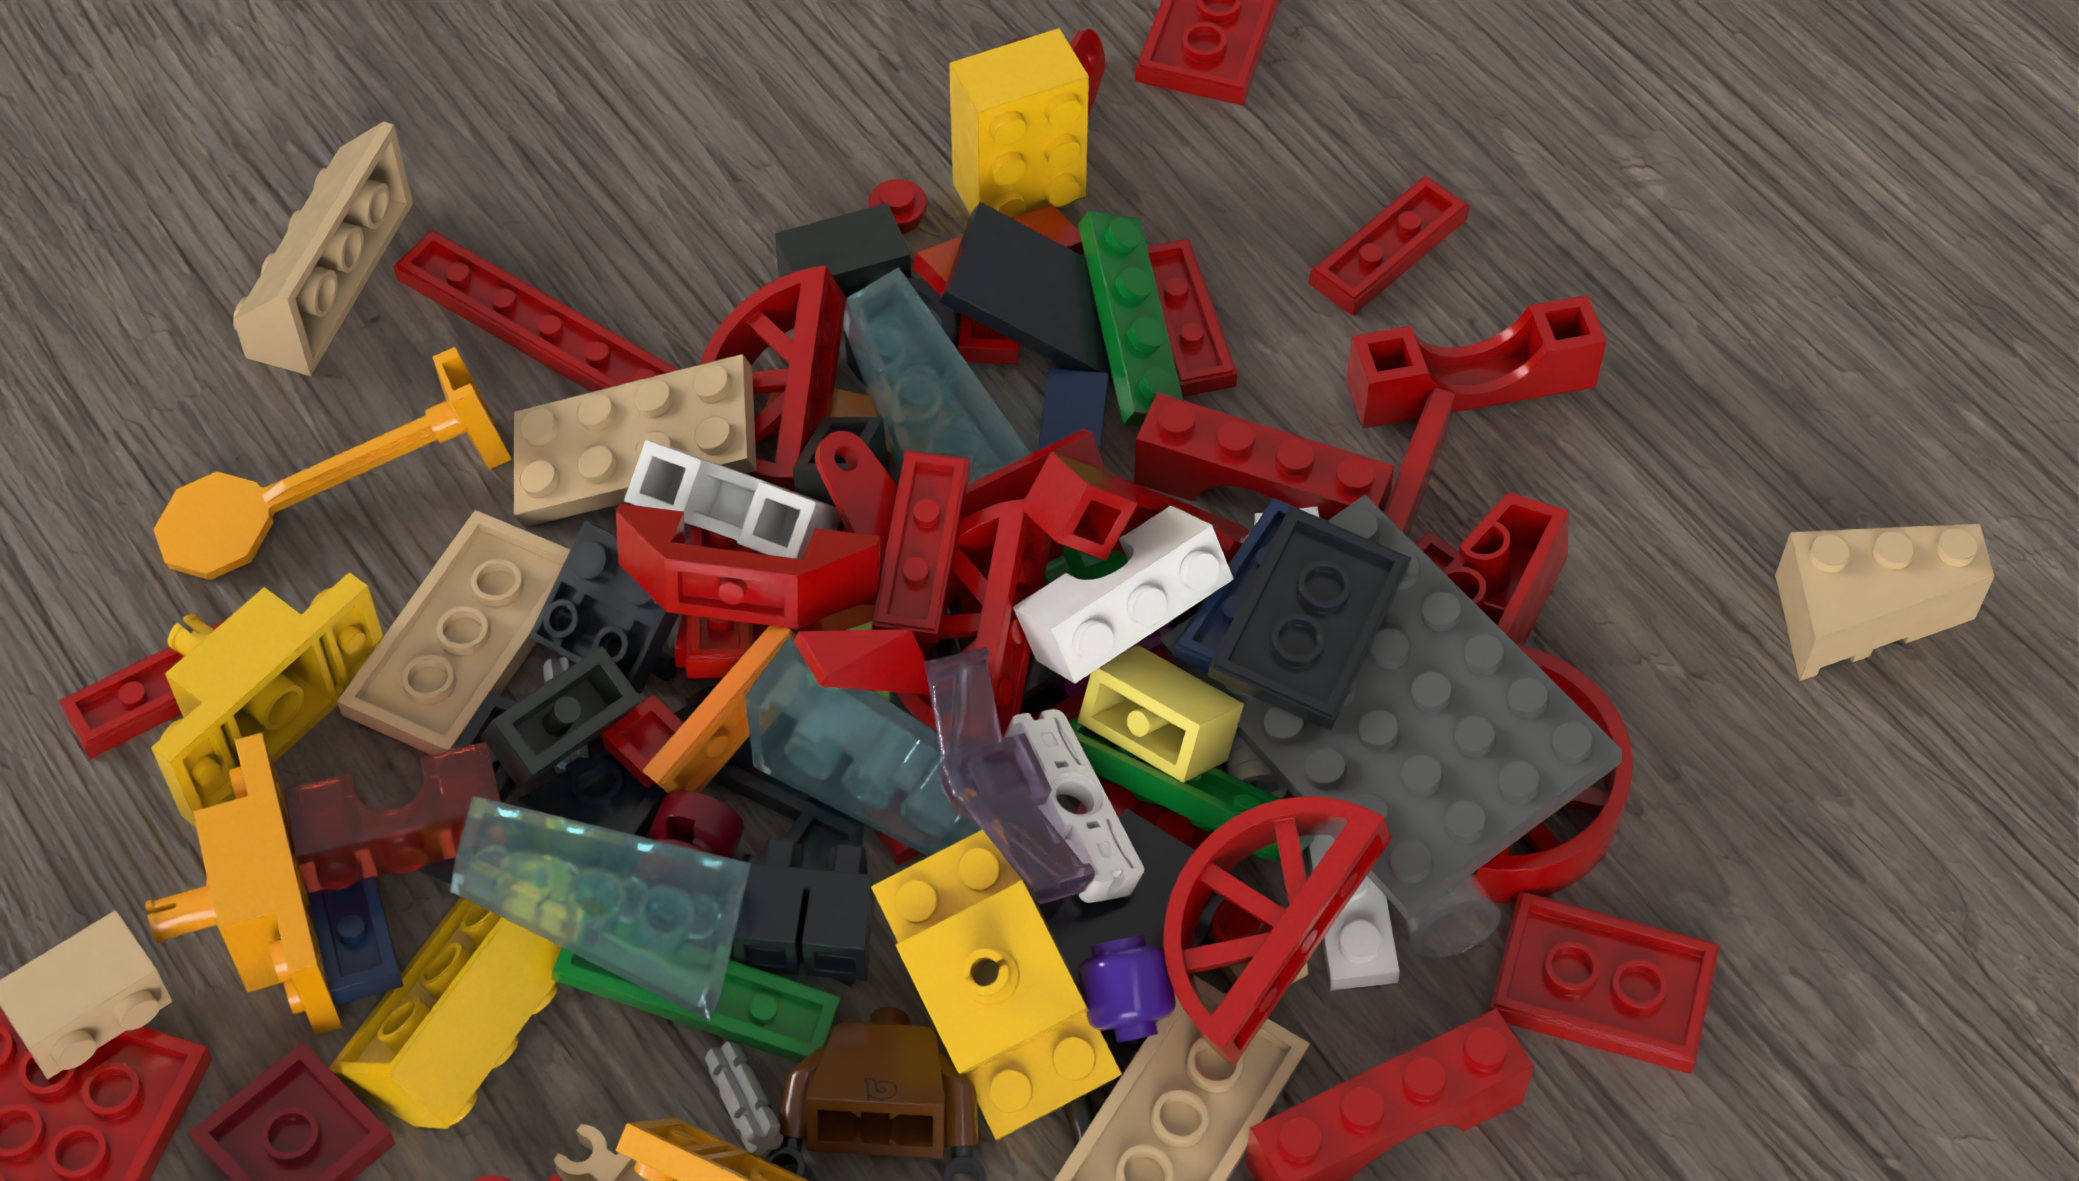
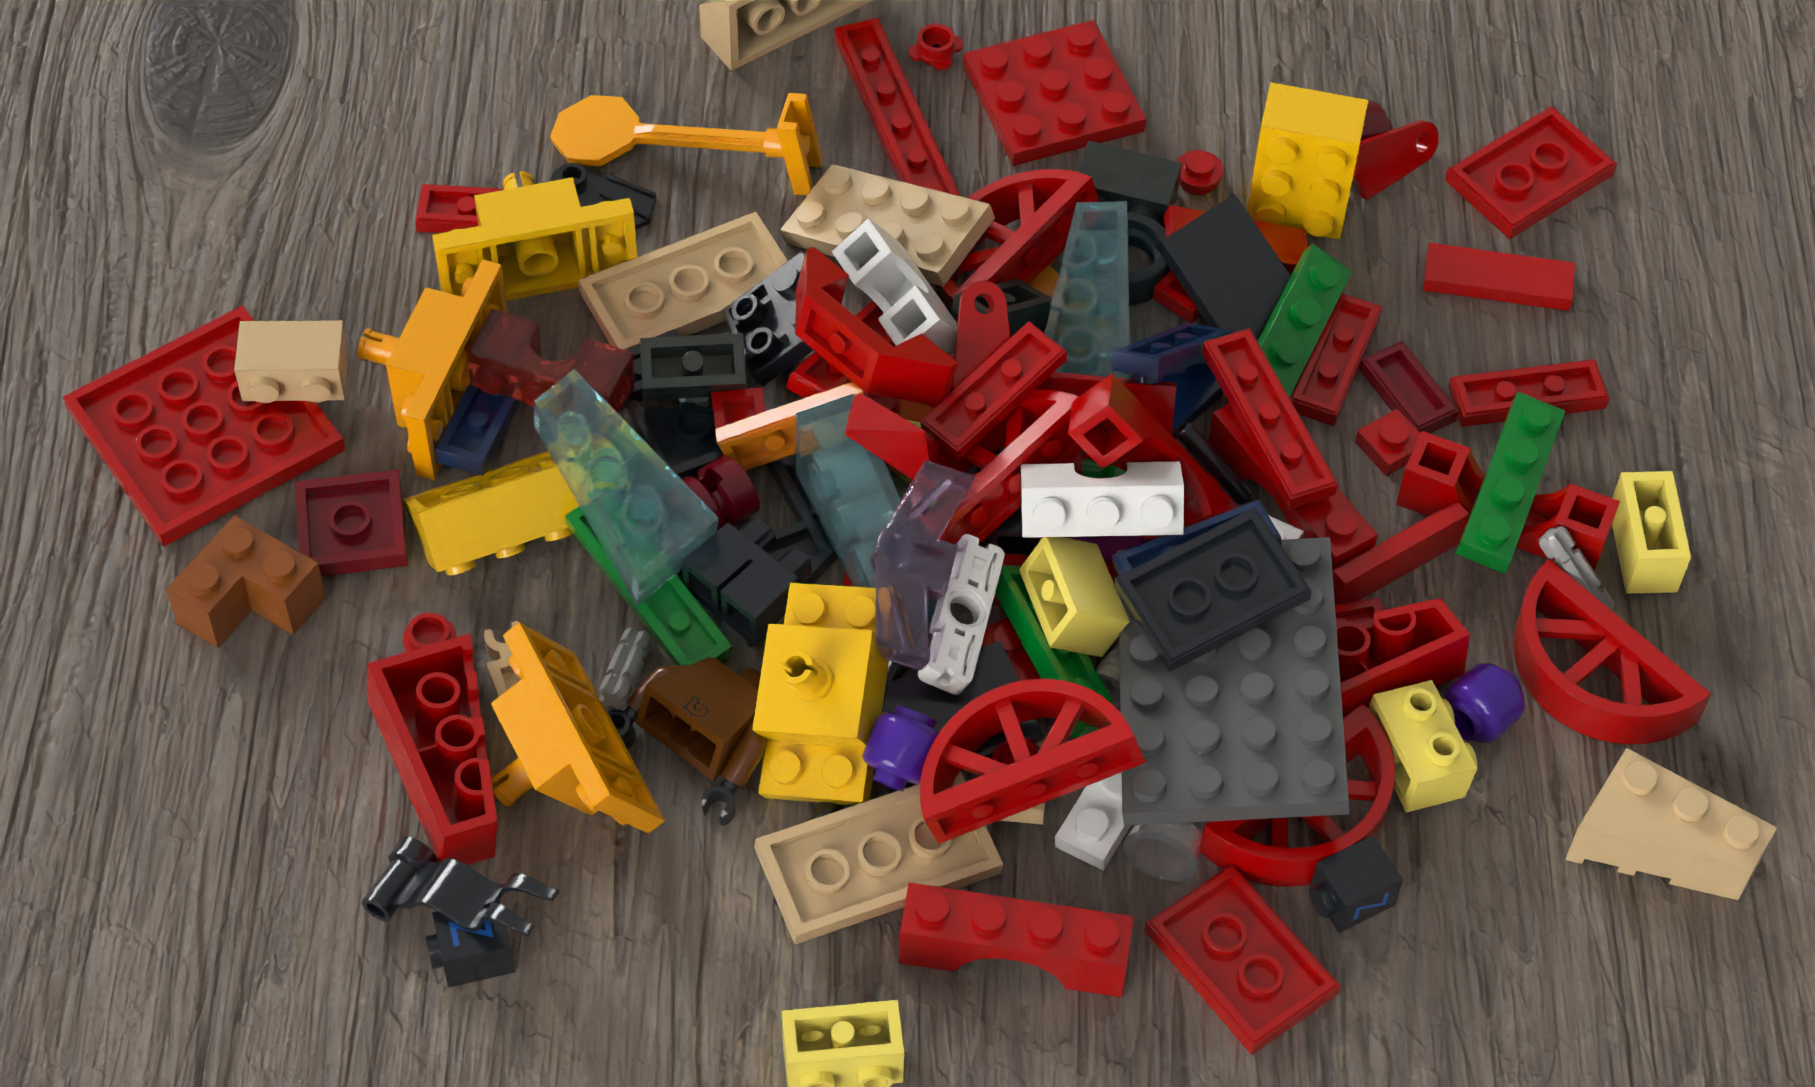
camera: 35 degrees right, 0 degrees up
none -> black piece [551,163,657,230]
none -> red plate [909,23,963,70]
none -> red plate [963,20,1146,166]
none -> dark blue plate [1112,323,1231,384]
none -> black piece [1176,422,1253,504]
none -> red tile [1202,328,1338,510]
none -> black brick [1309,835,1403,933]
none -> red plate [1355,409,1420,477]
none -> dark red tile [1359,341,1459,433]
none -> light yellow brick [1368,680,1477,813]
none -> red tile [1423,242,1575,311]
none -> dark purple head [1444,663,1525,743]
none -> green plate [1455,392,1565,574]
none -> red window [1513,559,1711,744]
none -> light grey axle [1539,526,1614,610]
none -> light yellow brick [1612,471,1691,594]

